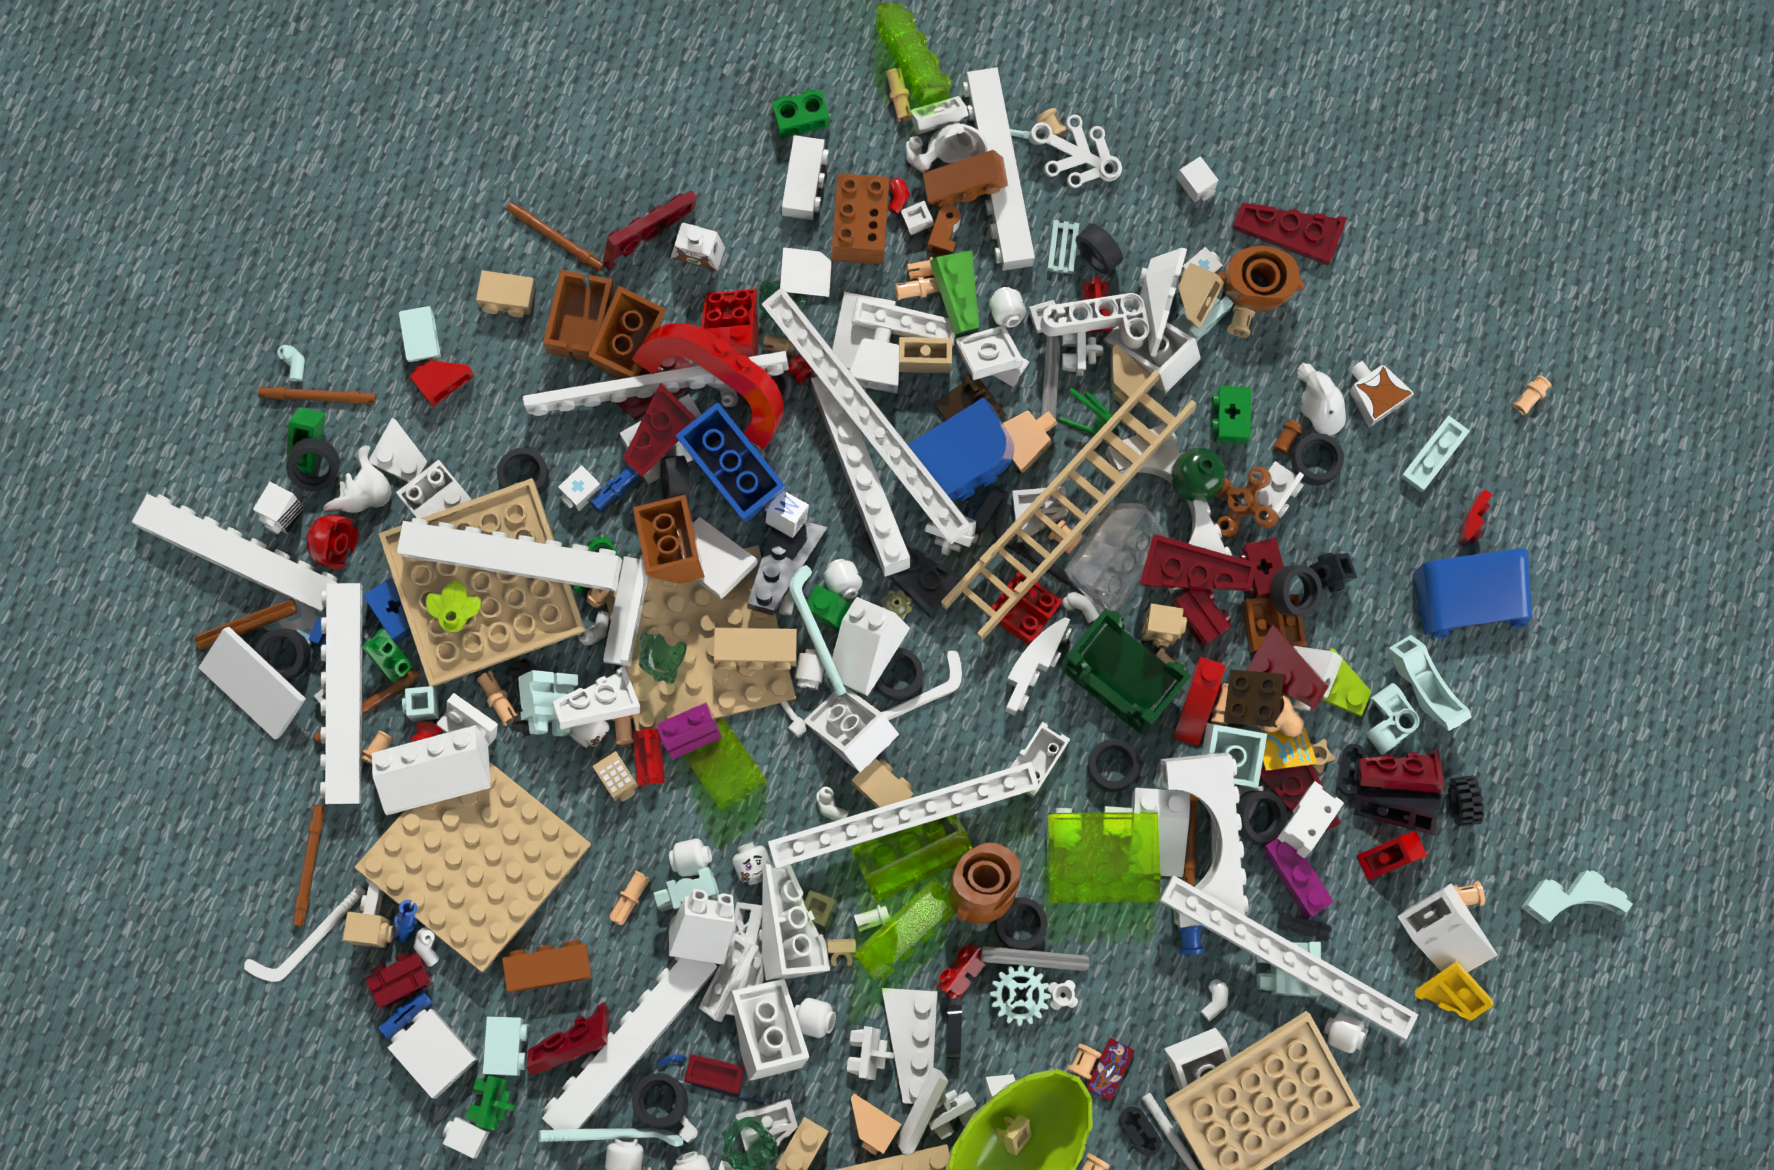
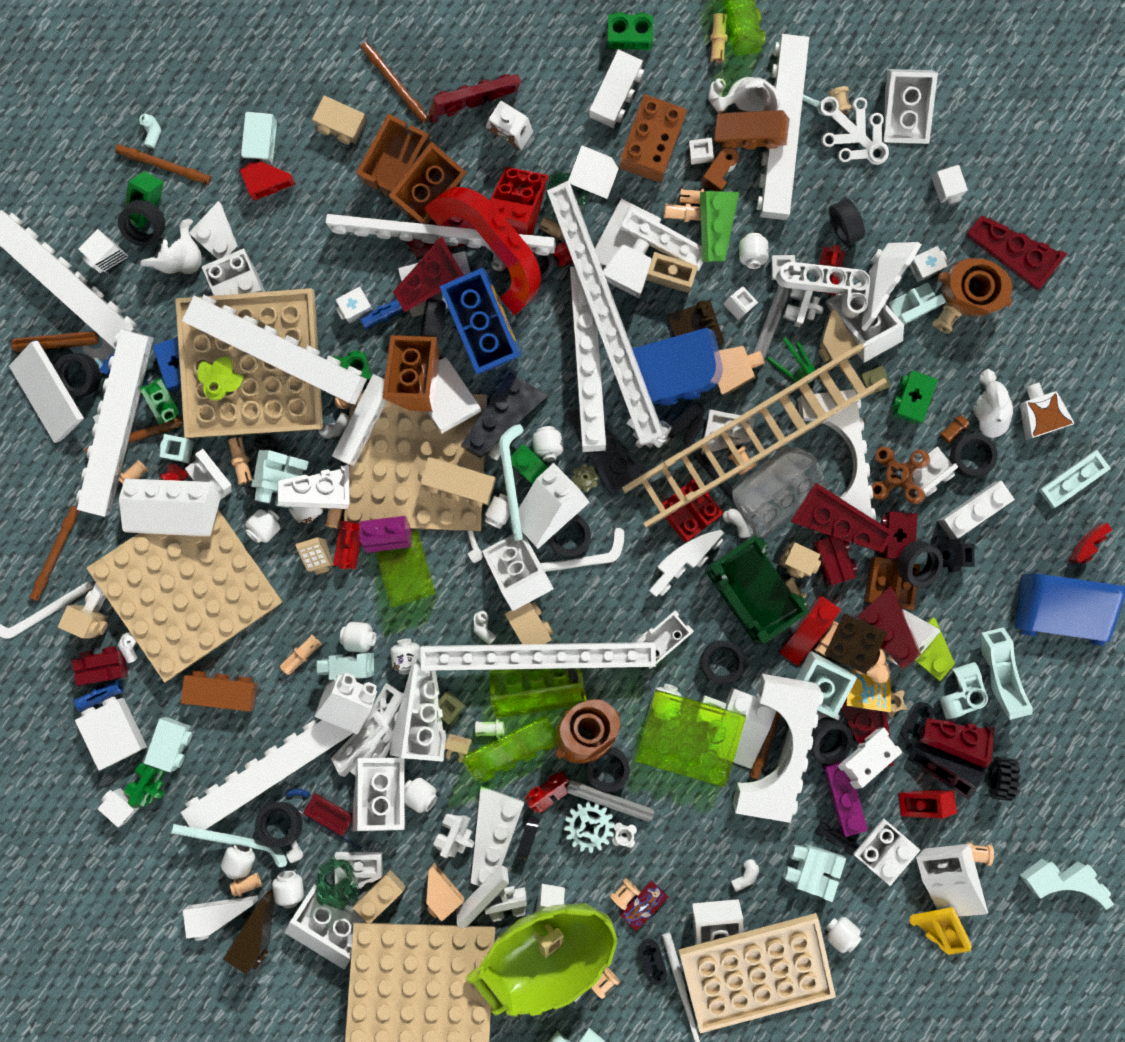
camera: 25 degrees right, 10 degrees up
red cylinder [306,514,358,570] -> none
blue pin [393,900,417,943] -> none
black tyre [497,448,549,495] -> none
dark red wing [526,1002,609,1075] -> none
clear green helmet [638,630,687,684] -> none
white brick [765,491,809,538] -> none
red arm [887,178,910,215] -> none
white bracket [910,96,968,135] -> none
white tile [955,325,1023,380] -> none
light aqua tile [1047,220,1079,274] -> none
white plate [1159,876,1418,1040] -> none
dark green cylinder [1171,447,1226,502] -> none
blue bush [1177,925,1204,955] -> none
tan slope [1178,263,1225,329] -> none
none -> white head [245,509,280,543]
none -> white slope [853,818,920,886]
none -> olive plate [860,366,891,396]
none -> white slope [883,69,938,144]
none -> white brick [938,481,1015,539]

